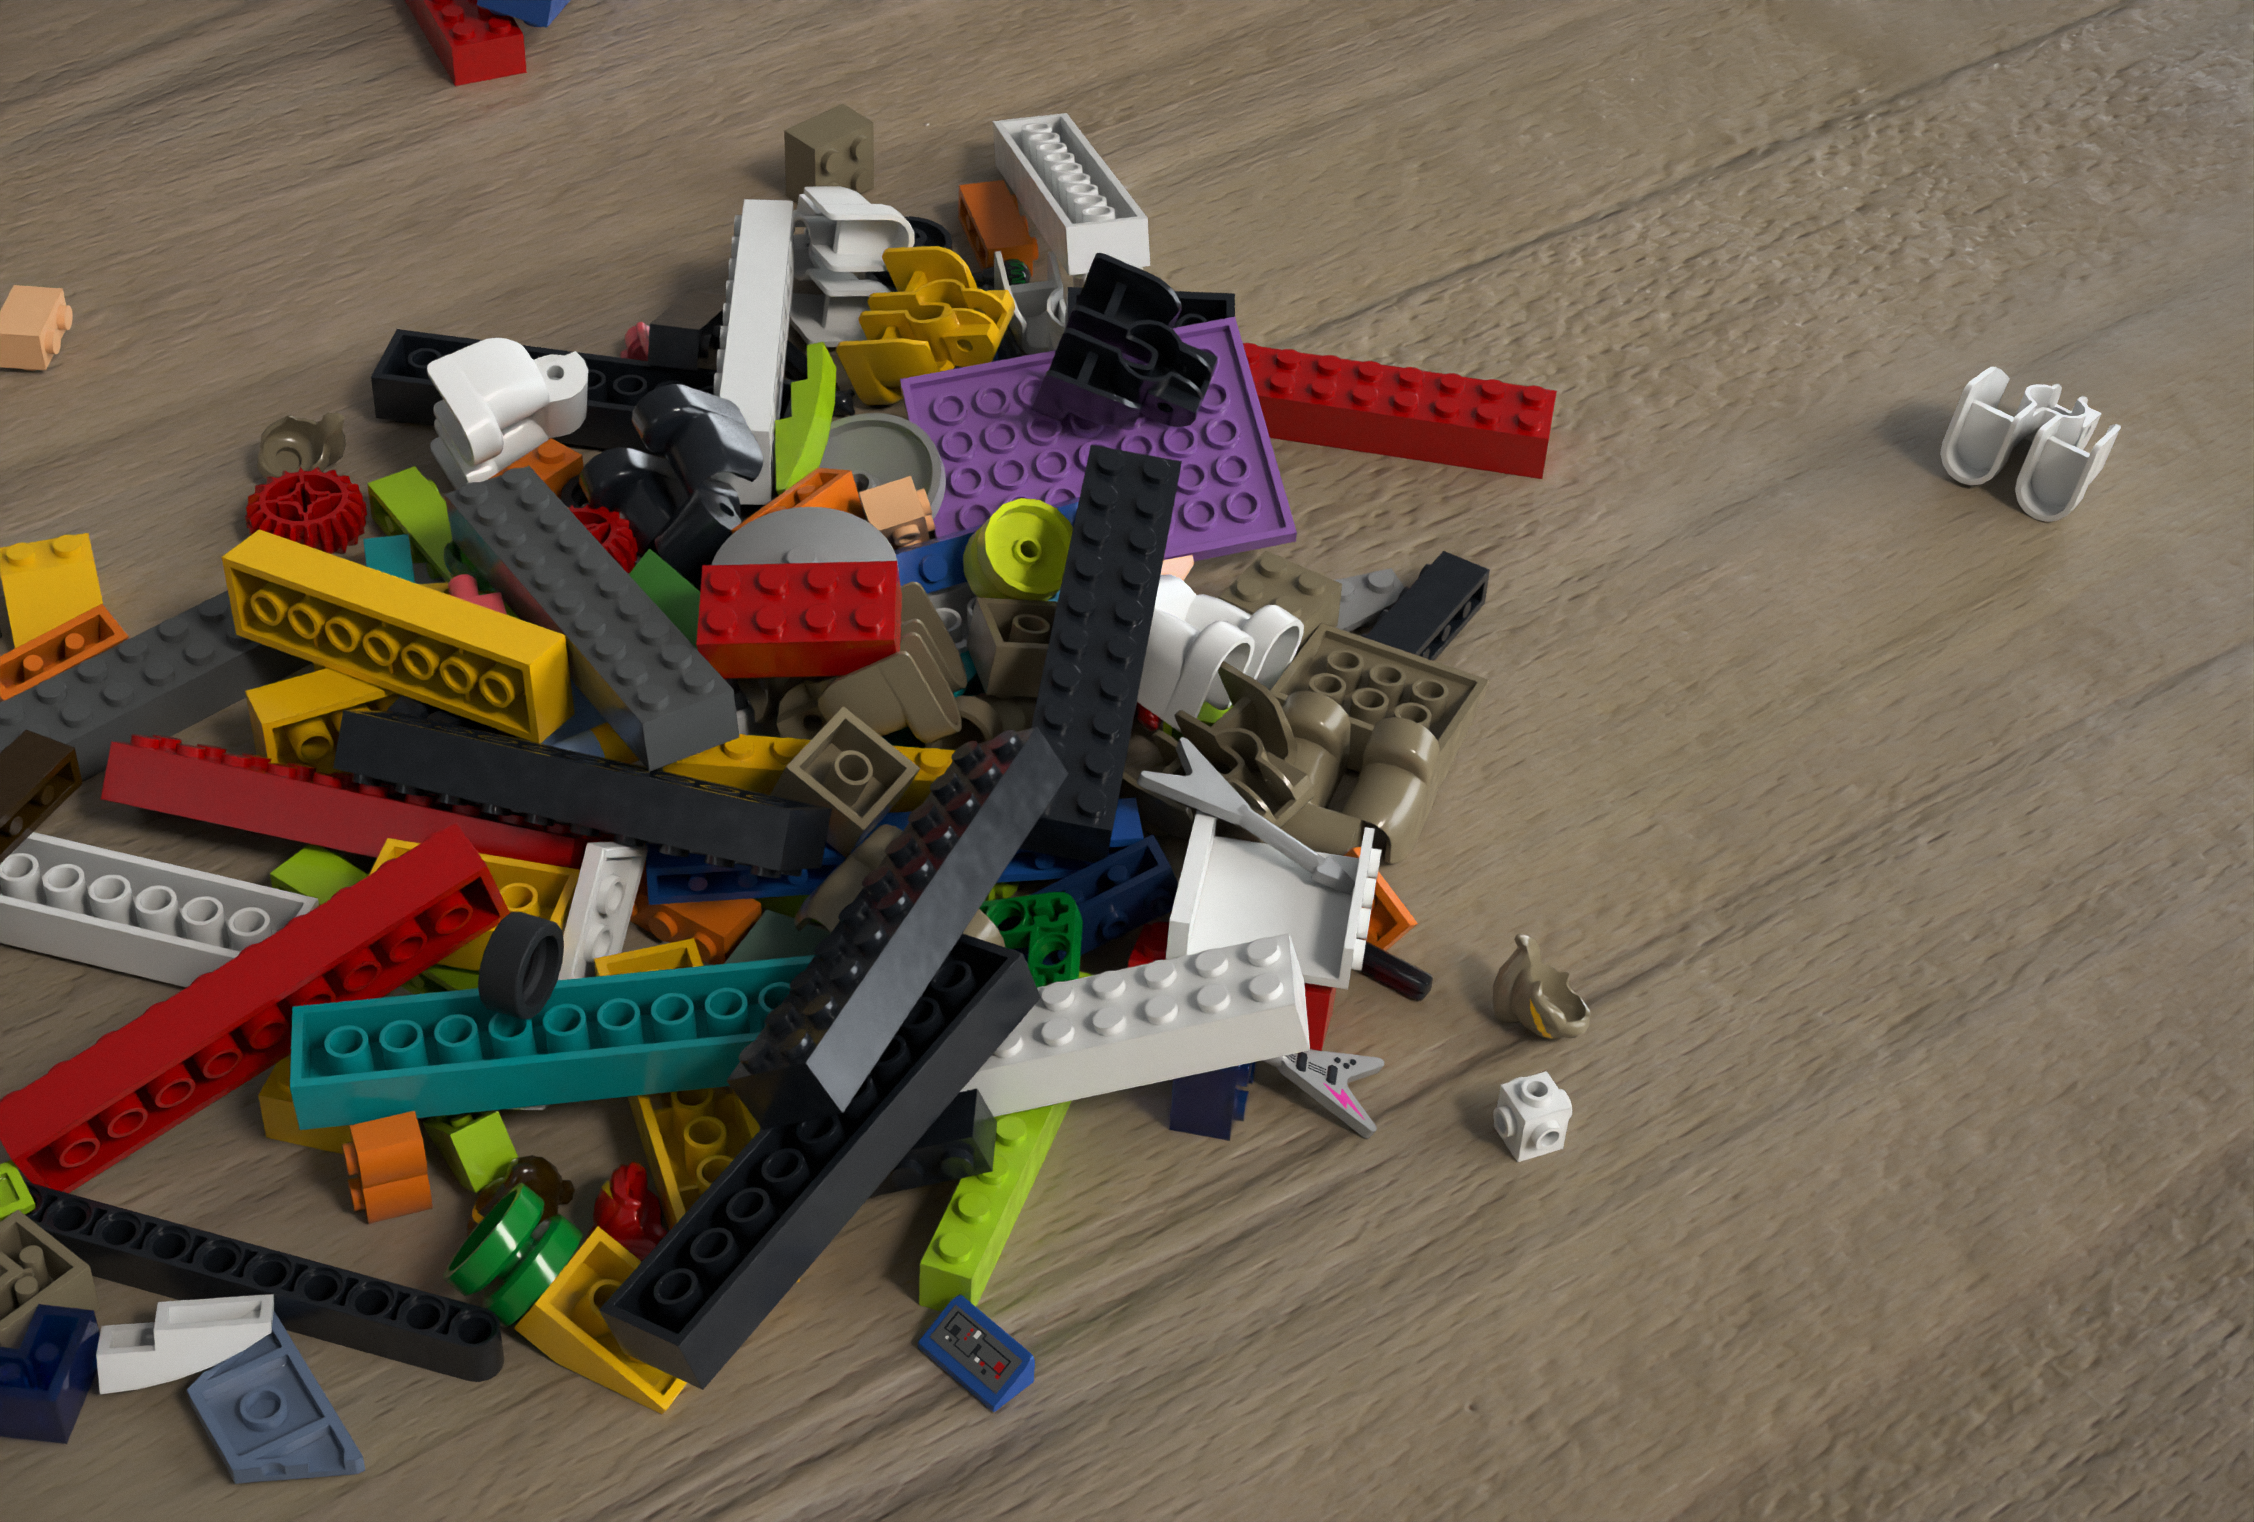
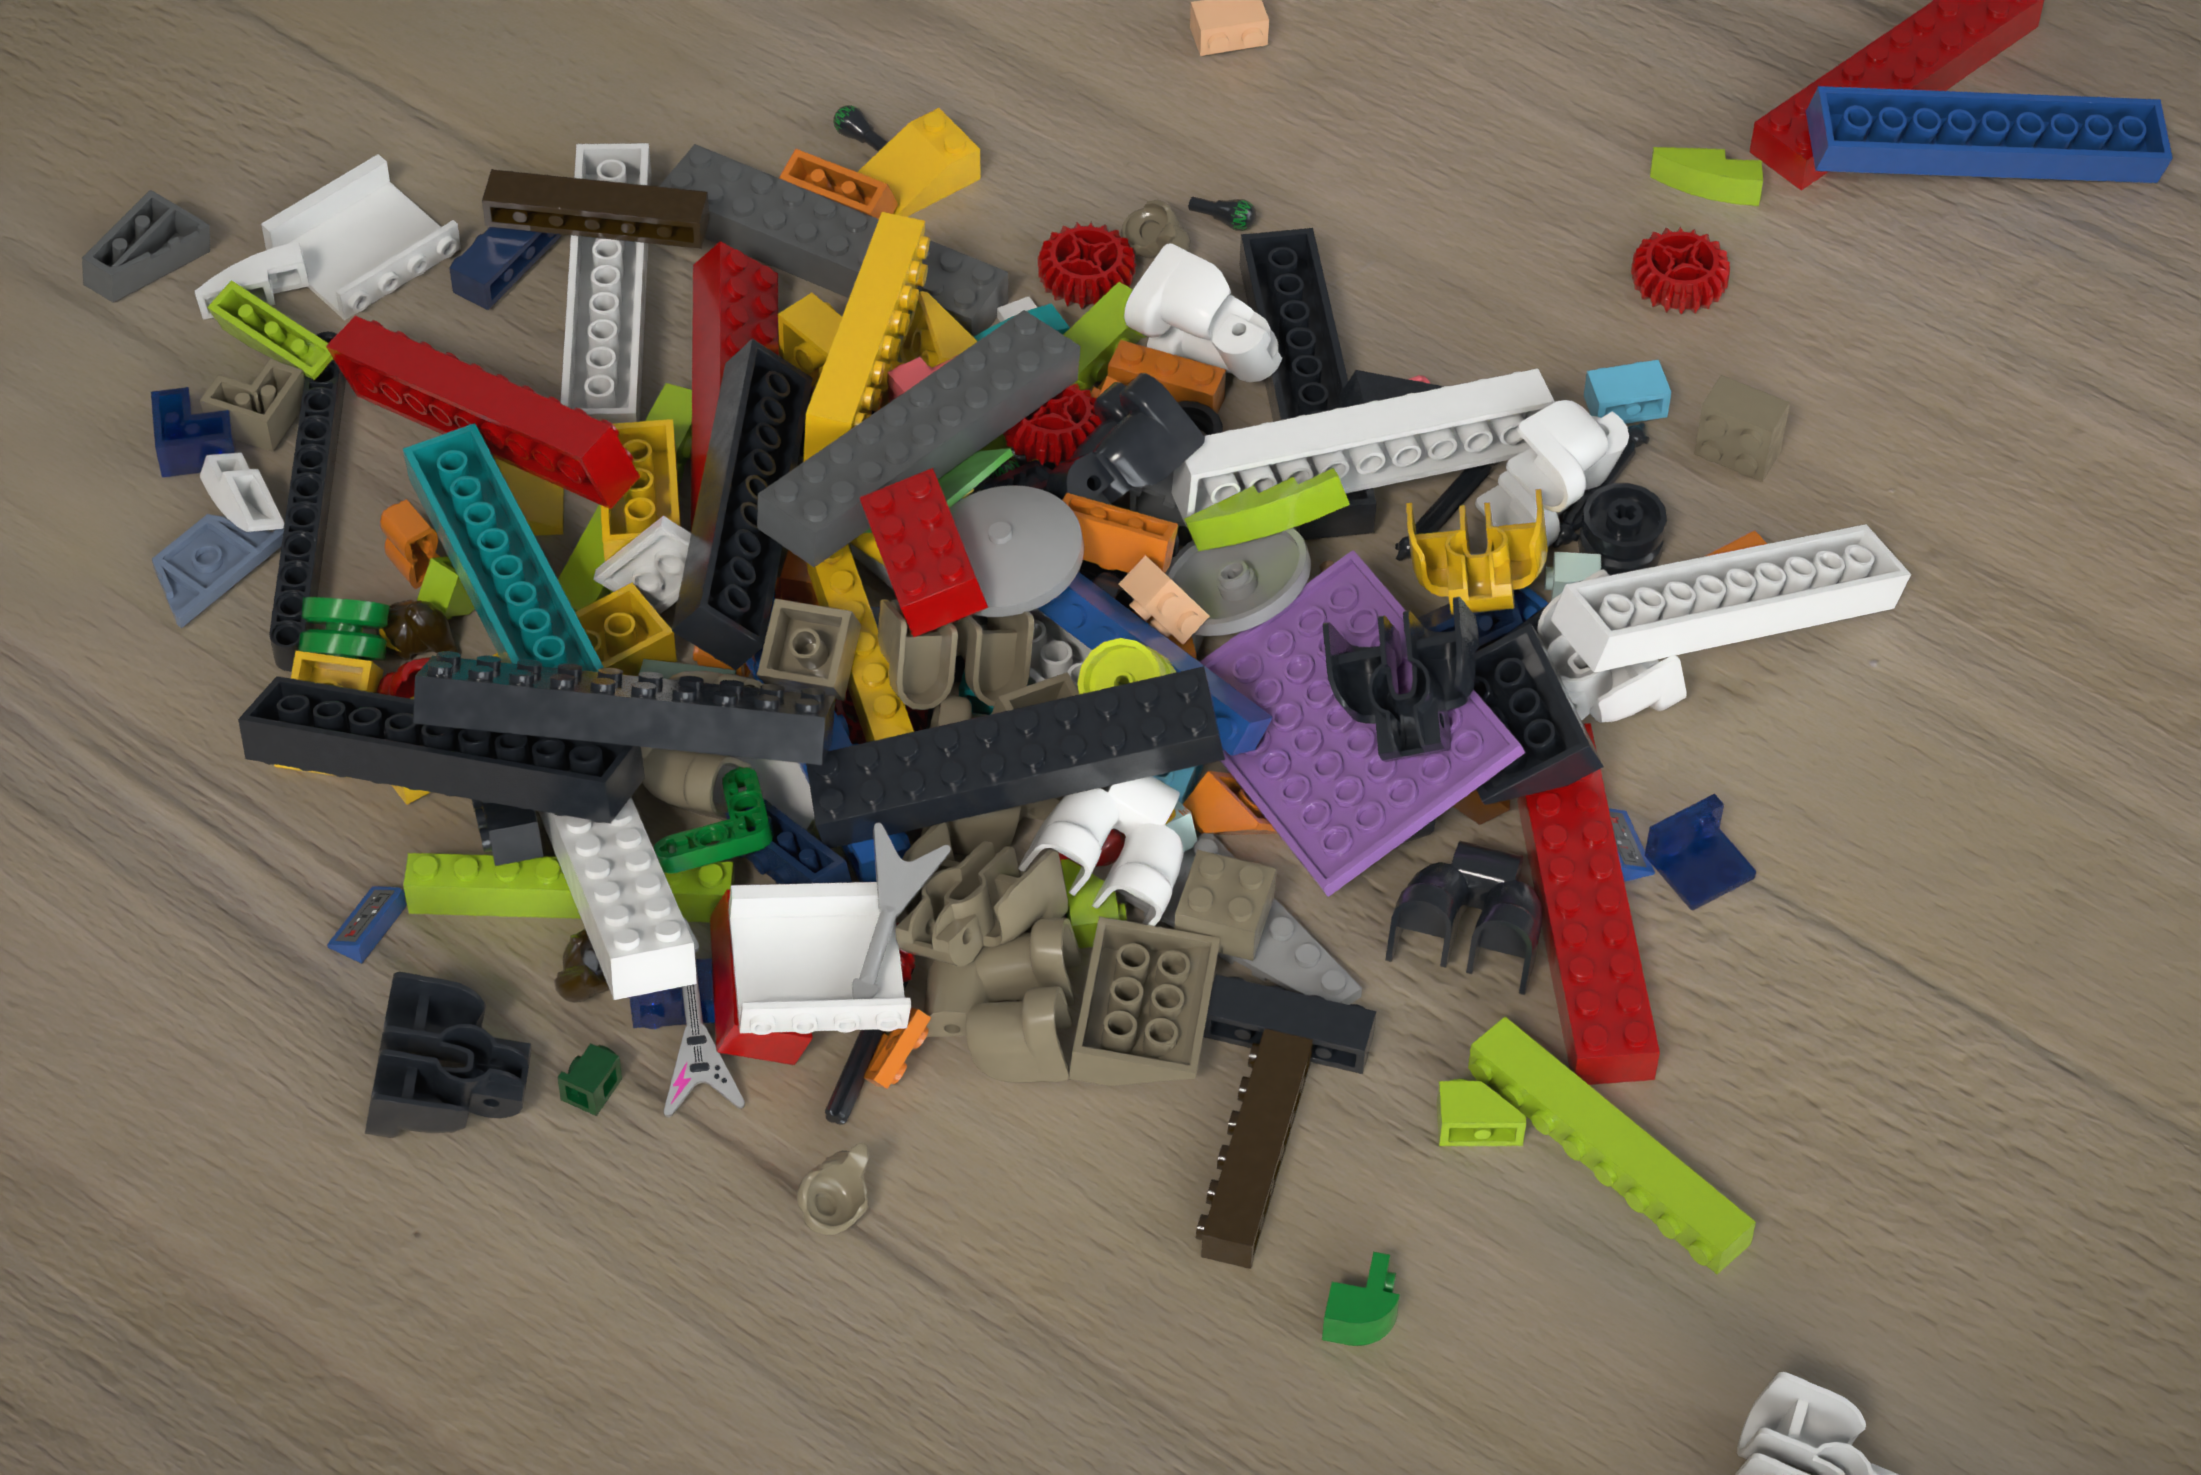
camera: 75 degrees right, 10 degrees up
black tyre [478,912,564,1020] -> none
white brick [1493,1071,1572,1163] -> none
none -> black piece [365,972,532,1138]
none -> dark brown hair [554,929,610,1003]
none -> dark green brick [557,1043,622,1116]
none -> black piece [1188,196,1256,231]
none -> dark brown brick [1195,1029,1313,1269]
none -> green brick [1322,1251,1400,1346]
none -> black piece [1385,840,1542,995]
none -> lime slope [1436,1079,1526,1146]
none -> lime brick [1468,1017,1756,1275]
none -> medium azure brick [1584,360,1671,424]
none -> red gear [1631,226,1730,315]
none -> clear blue bracket [1644,793,1756,910]
none -> lime slope [1650,147,1763,206]

